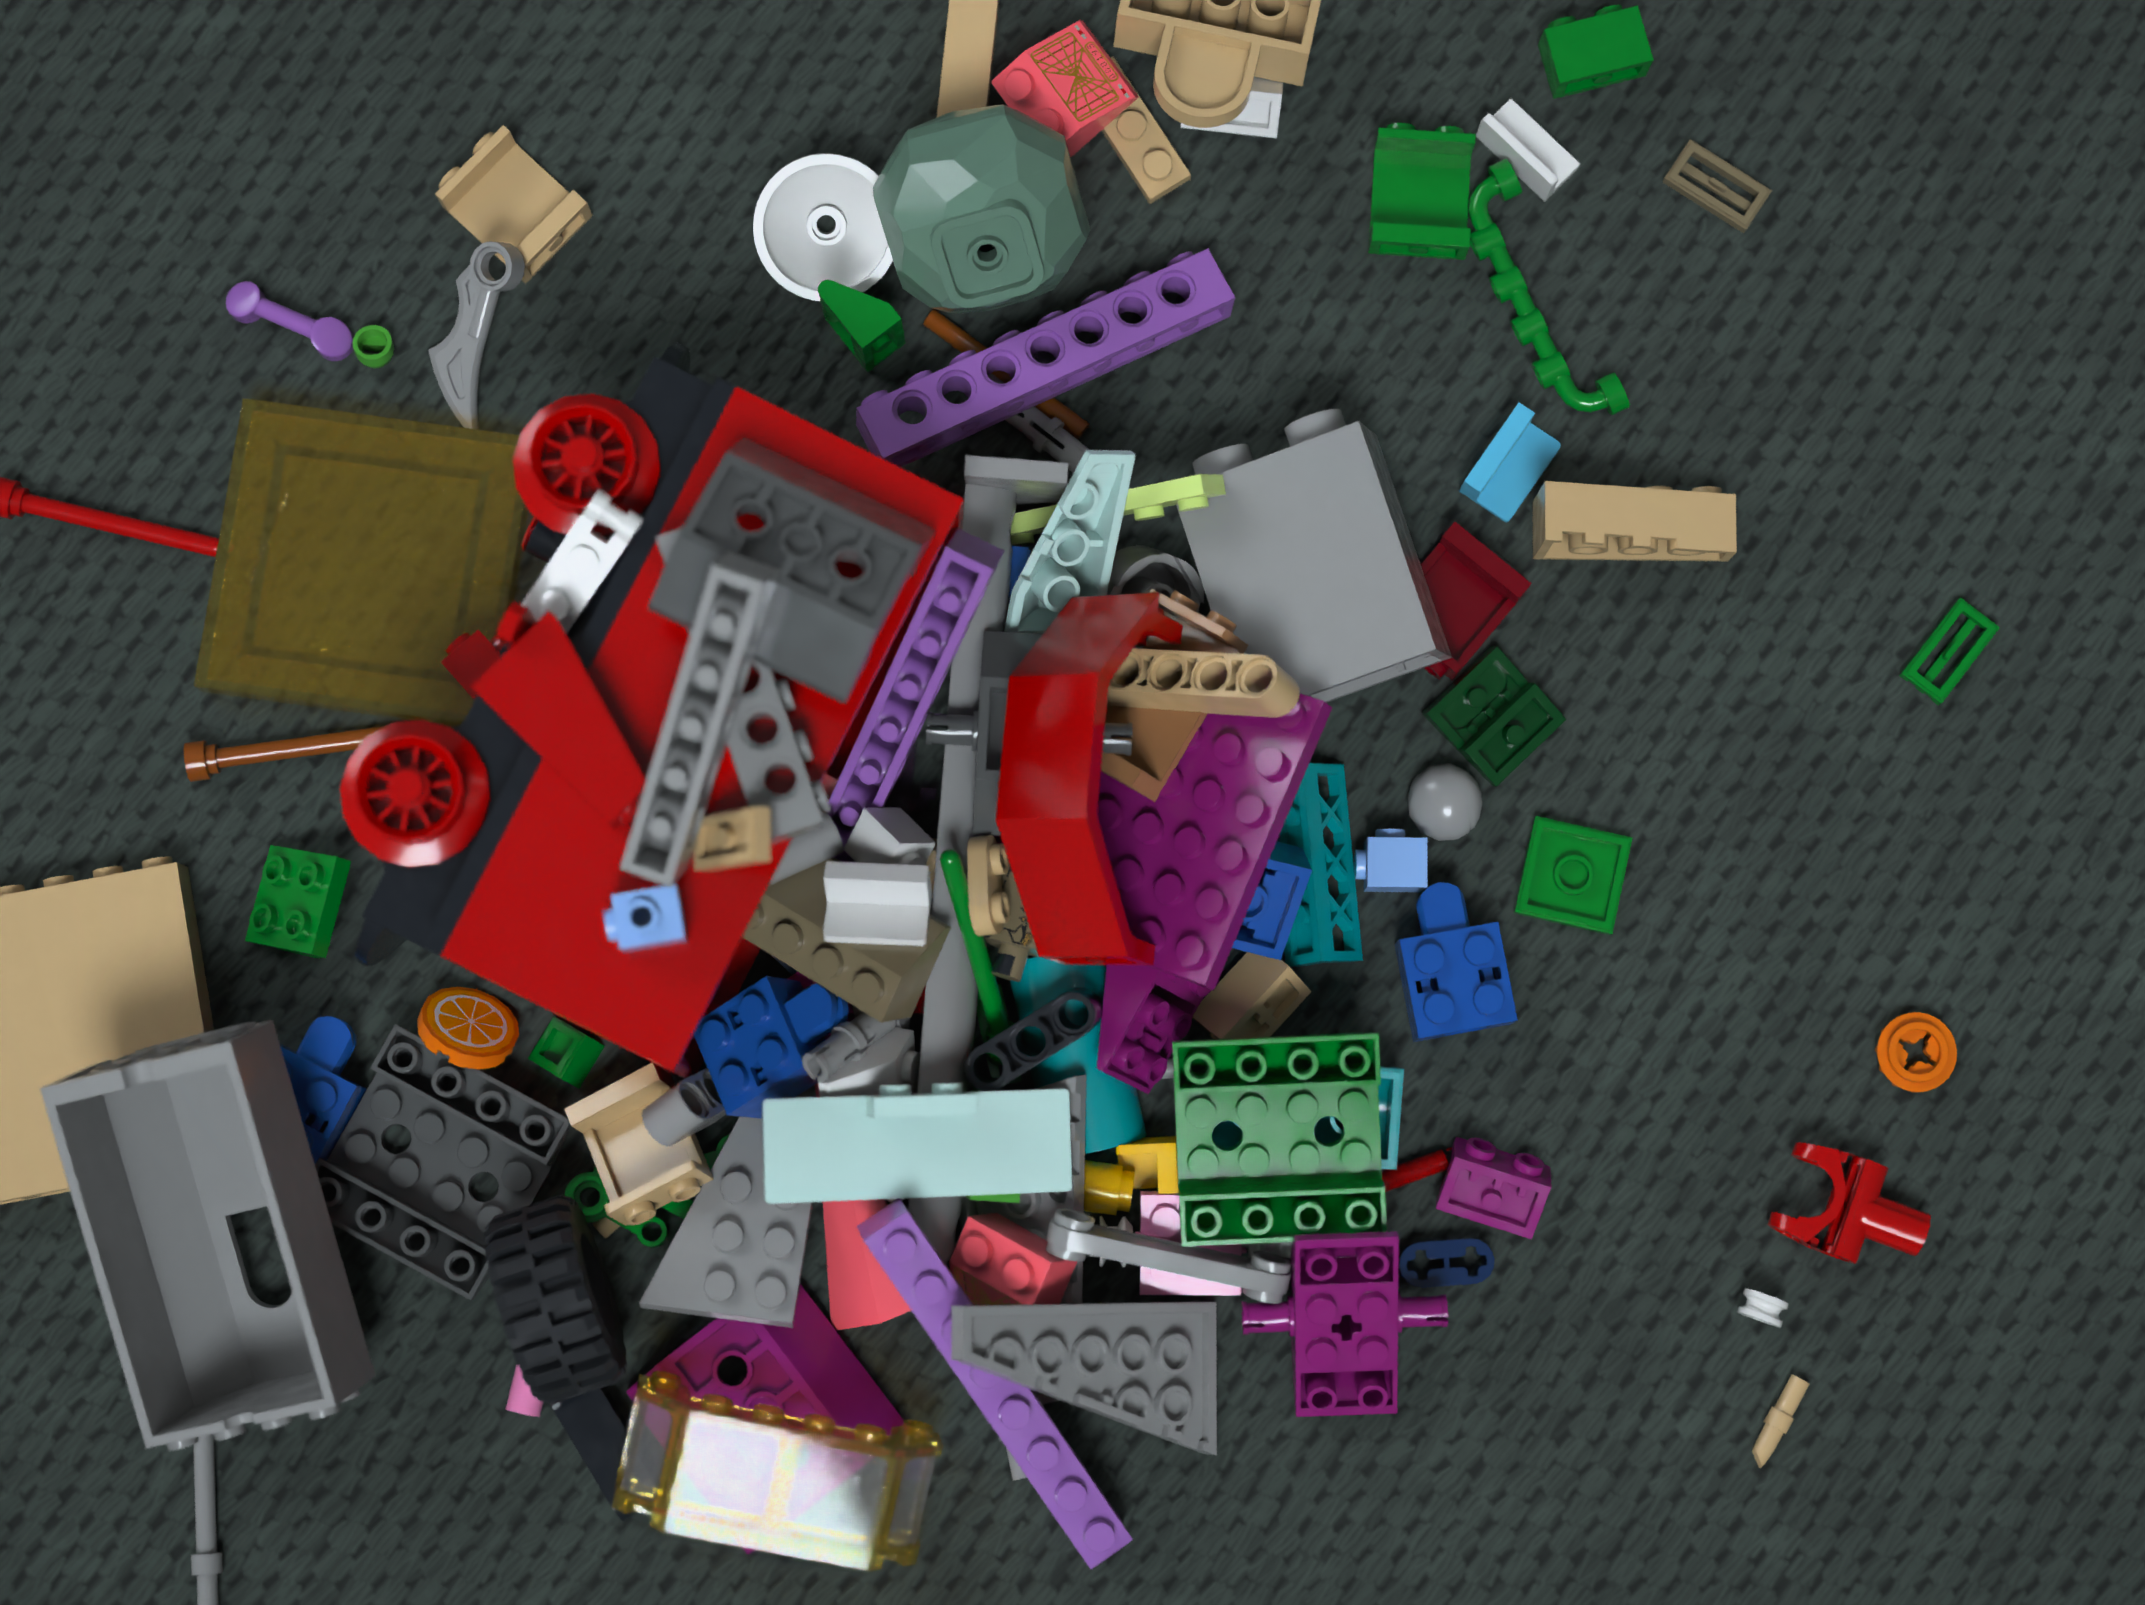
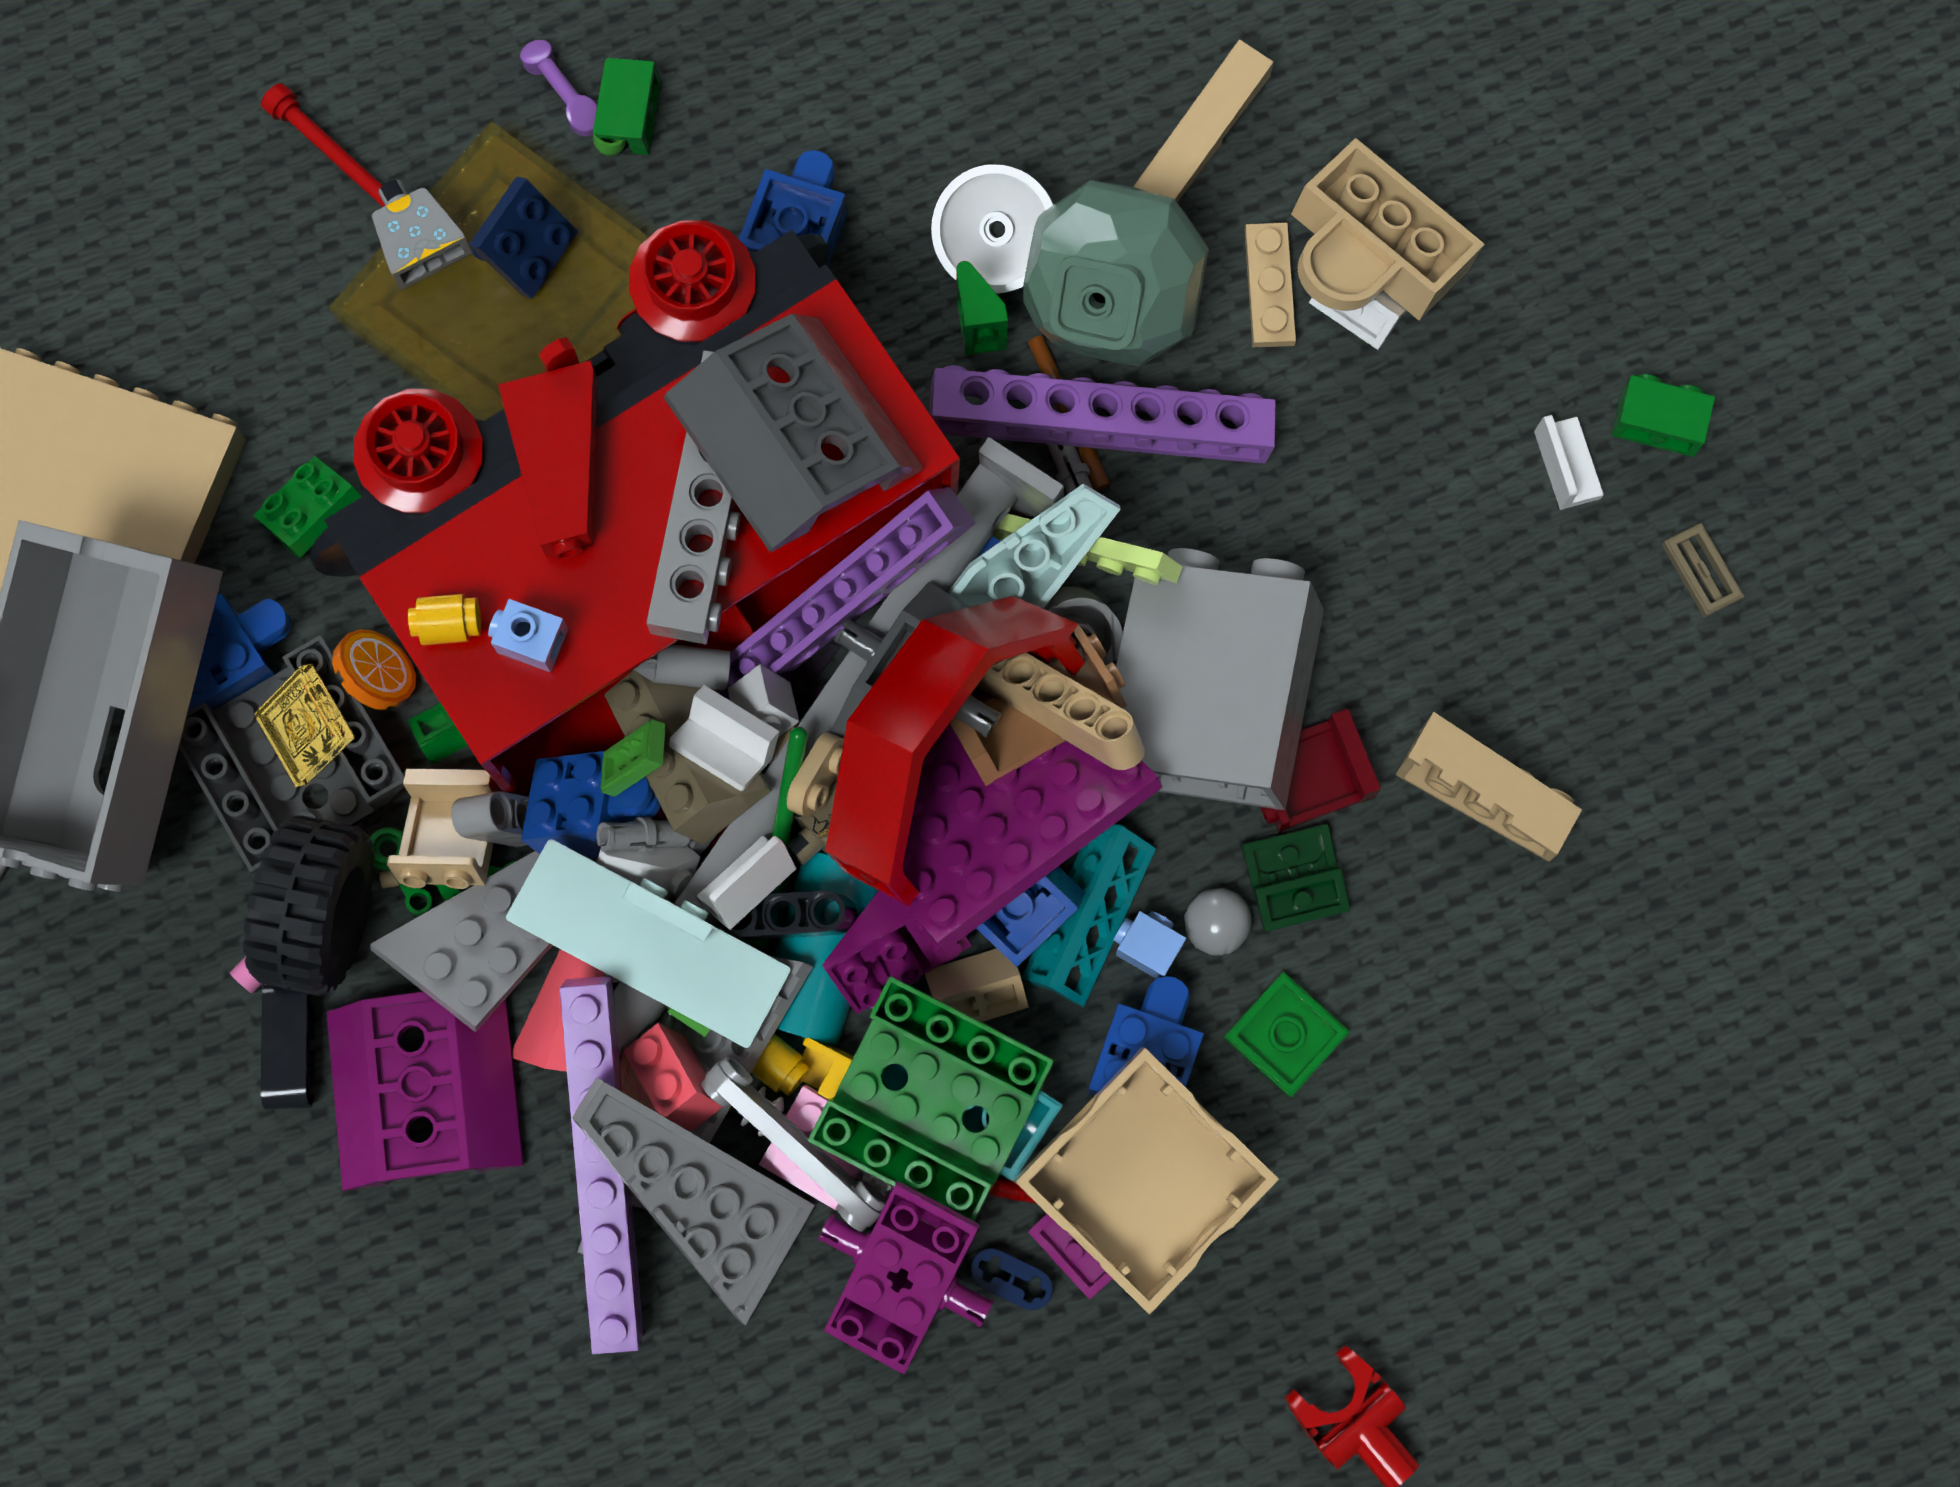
camera: 30 degrees right, 5 degrees down
dark orange piece [184,726,386,782] -> none
light grey piece [428,241,525,434] -> none
tan panel [435,125,593,284] -> none
white plate [521,489,644,634] -> none
windscreen [612,1371,943,1571] -> none
light grey brick [620,551,780,887] -> none
tan plate [693,806,771,872] -> none
coral slope [991,20,1139,157] -> none
green panel [1368,123,1476,260] -> none
medium azure panel [1459,402,1561,522] -> none
green bar [1468,158,1630,416] -> none
white bush [1737,1288,1789,1328] -> none
orange gear [1874,1012,1957,1093] -> none
green tile [1899,597,2000,706] -> none
none -> clear yellow tile [254,664,355,787]
none -> light grey torso [372,180,472,290]
none -> yellow brick [408,594,481,646]
none -> dark blue plate [469,176,579,299]
none -> green panel [593,58,661,155]
none -> bright green plate [601,719,665,797]
none -> white panel [696,836,796,930]
none -> blue brick [739,150,847,266]
none -> tan tile [1014,1047,1279,1315]

